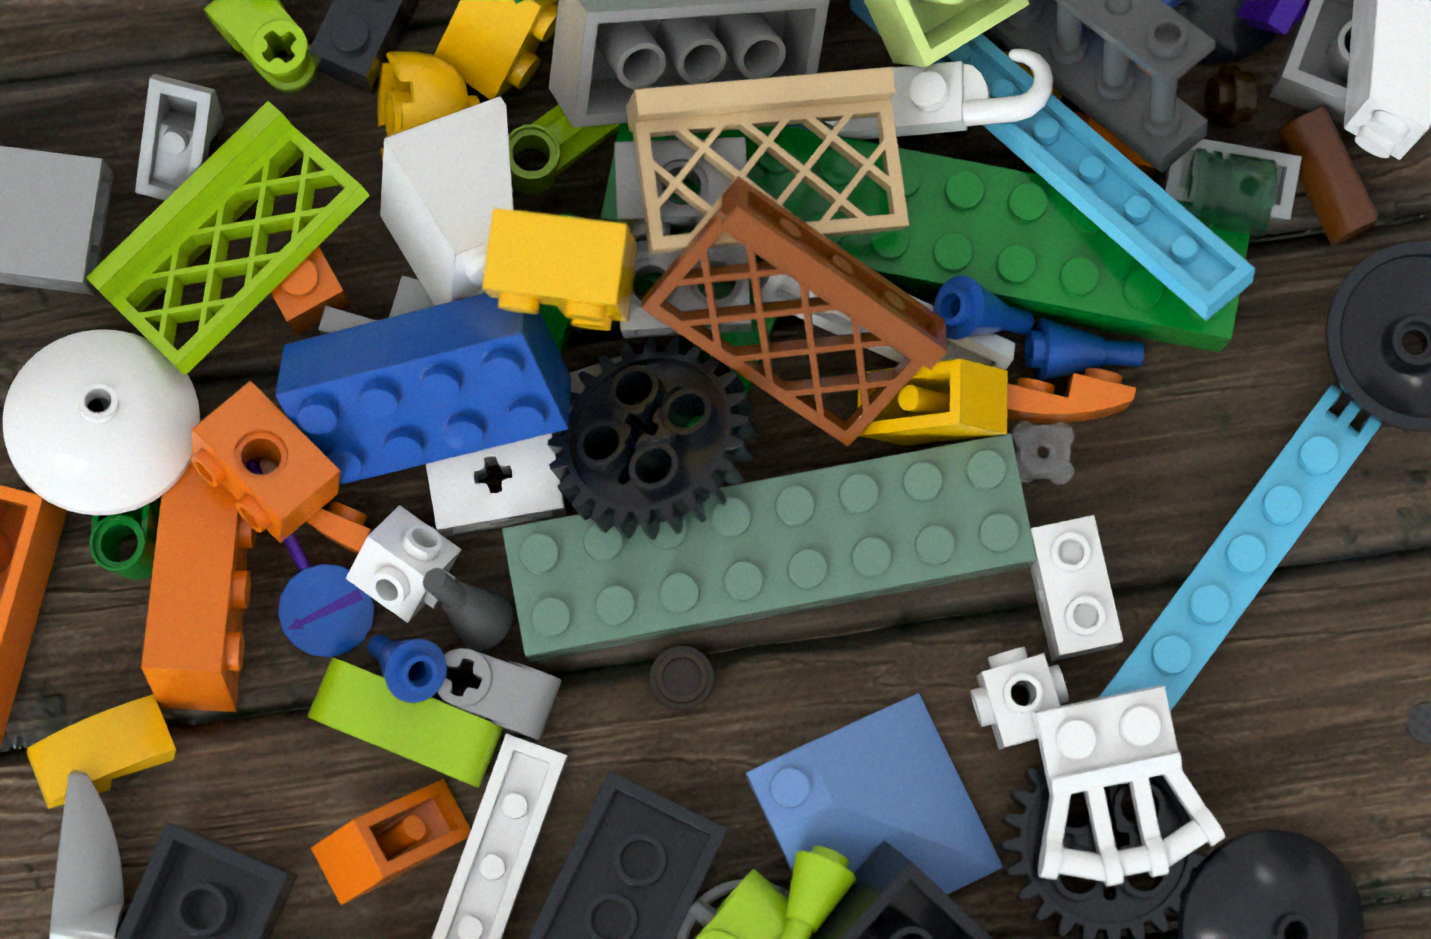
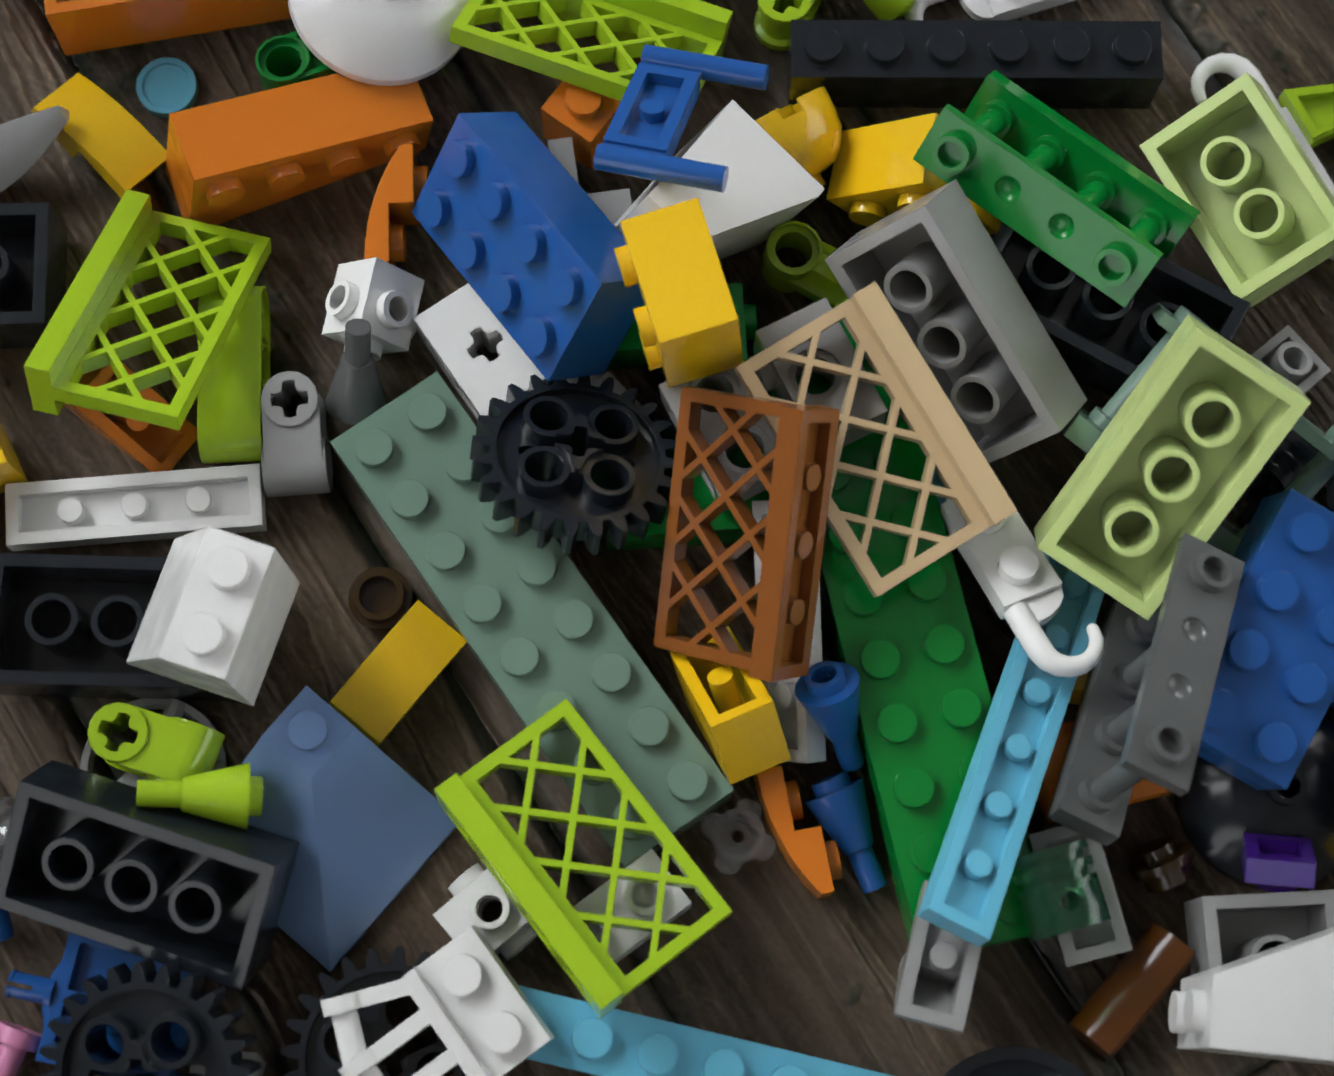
camera: 65 degrees right, 5 degrees down
orange brick [191,380,340,543] -> none
blue piece [246,459,374,657] -> none
blue cone [367,634,447,703] -> none
none -> lime fence [24,189,272,430]
none -> white slope [126,526,300,706]
none -> medium azure piece [136,57,199,118]
none -> yellow slope [329,600,466,747]
none -> lime fence [434,698,732,1019]
none -> blue plate [593,44,770,193]
none -> light grey slope [893,880,982,1034]

